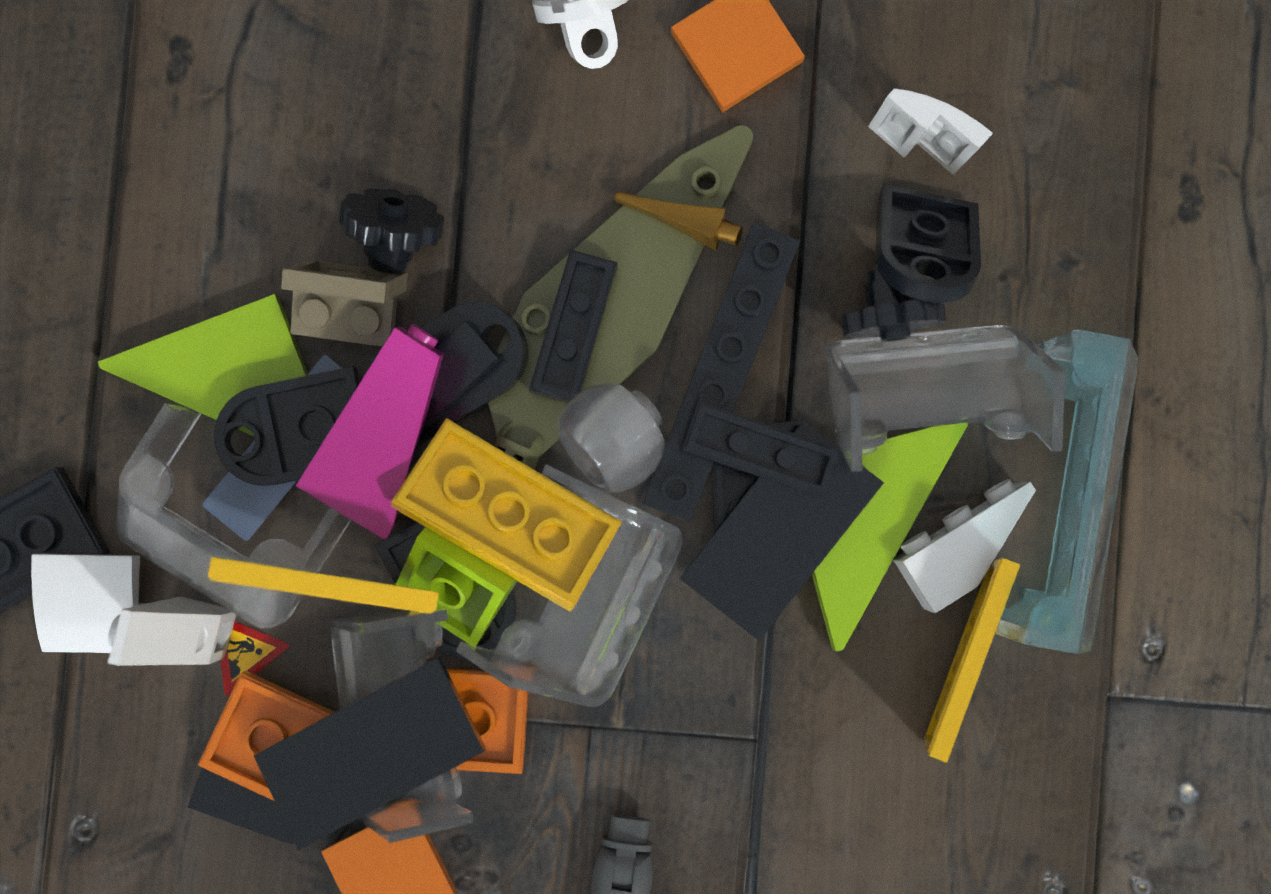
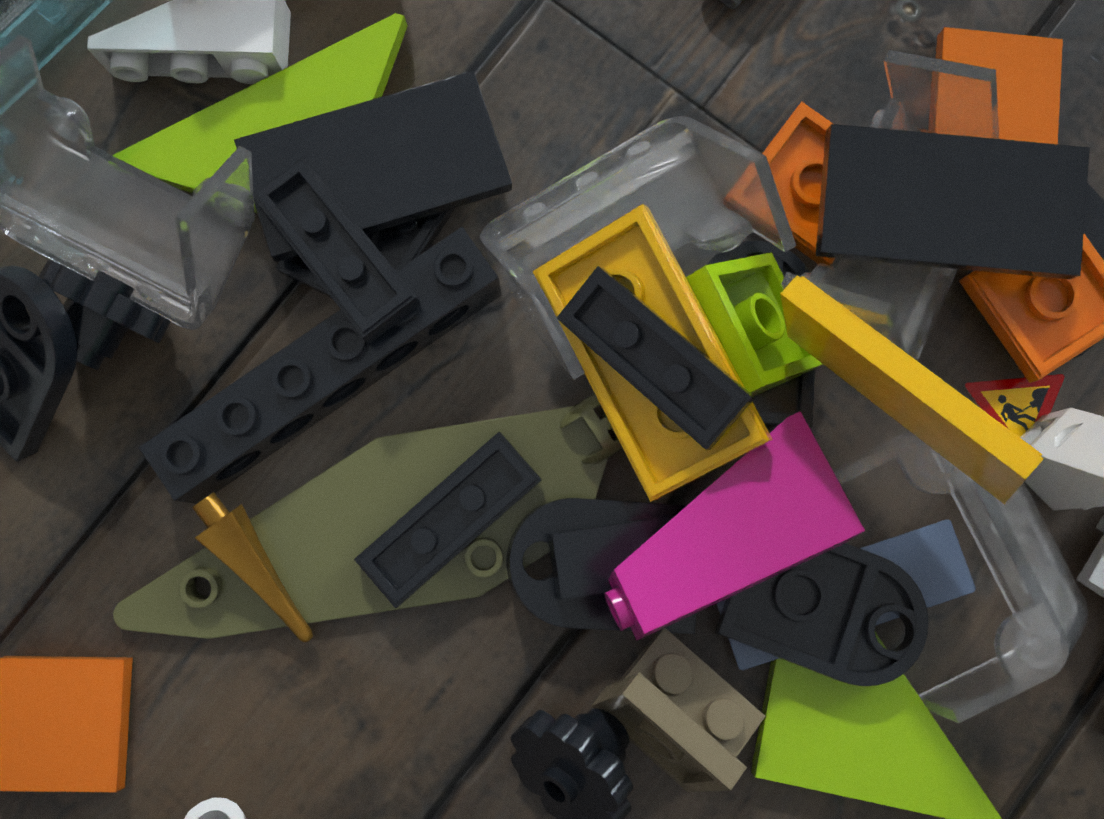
camera: 145 degrees left, 5 degrees down
clear wheel [556,383,665,493] -> none
none -> black tile [557,266,756,450]

